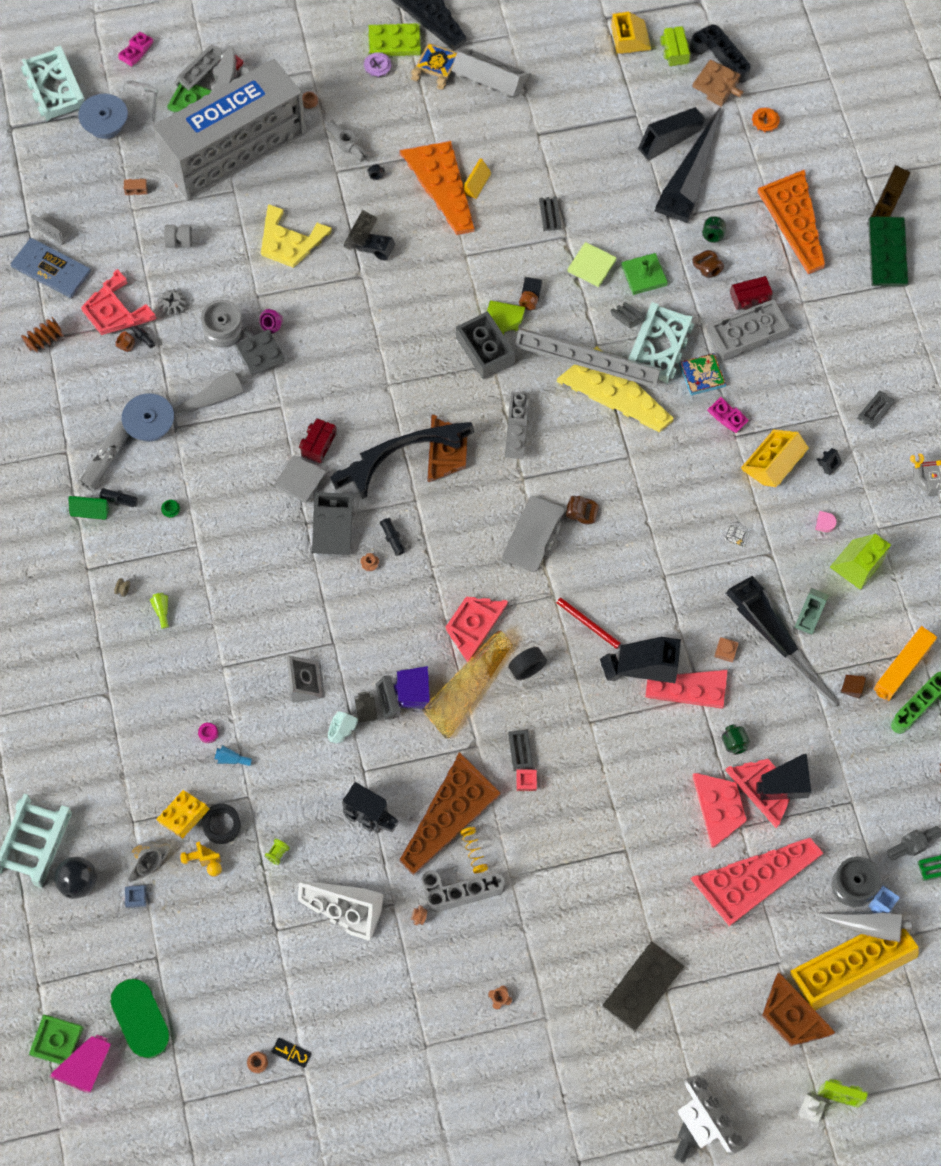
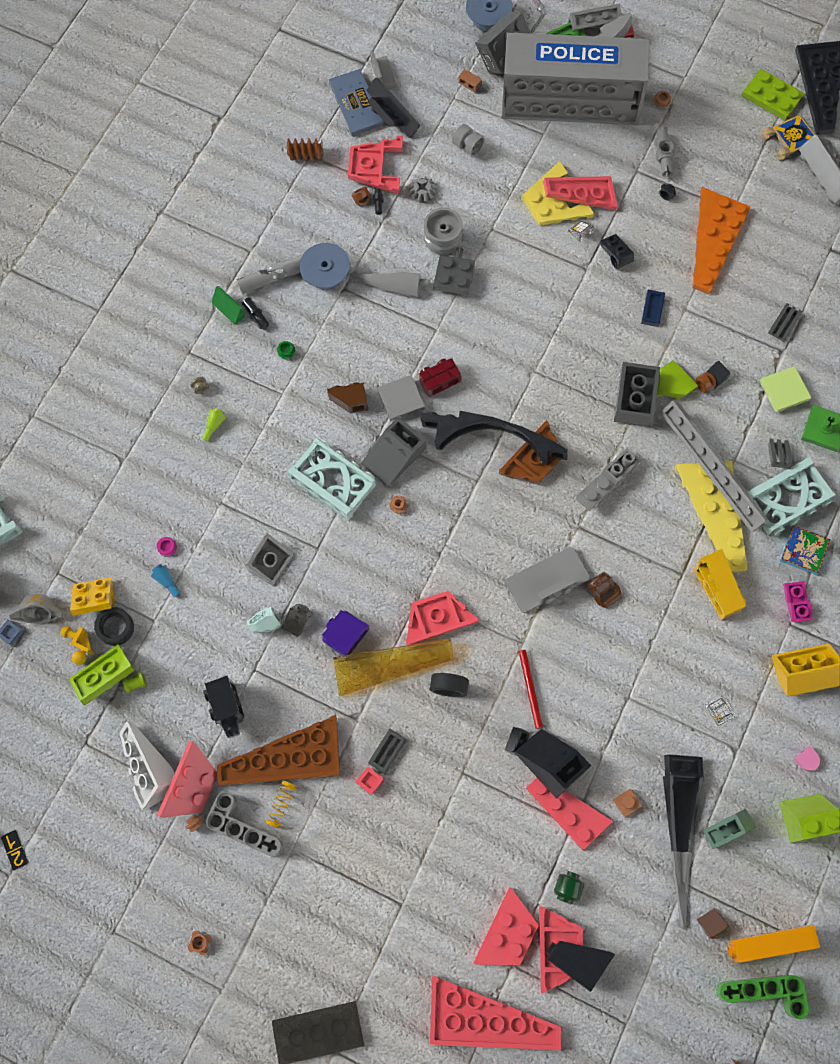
camera: 45 degrees right, 5 degrees up
magenta cone [259,309,283,334] -> none
clear smoke bracket [343,209,378,250] -> none
lavender gear [364,53,391,78] -> none
dark grey tile [376,675,400,720] -> none
black pin [380,518,406,556] -> none
yellow slope [464,158,491,199] -> none
none -> lime plate [69,644,134,706]
none -> coral wing [157,741,217,818]
none -> light aqua fence [287,438,376,520]
none -> reddish brown slope [327,382,368,413]
none -> black bracket [367,78,420,138]
none -> dark grey brick [475,12,531,74]
none -> coral wing [543,176,618,211]
none -> clear slope [568,219,594,242]
none -> dark blue tile [641,289,665,327]
none -> yellow wedge [694,549,746,620]

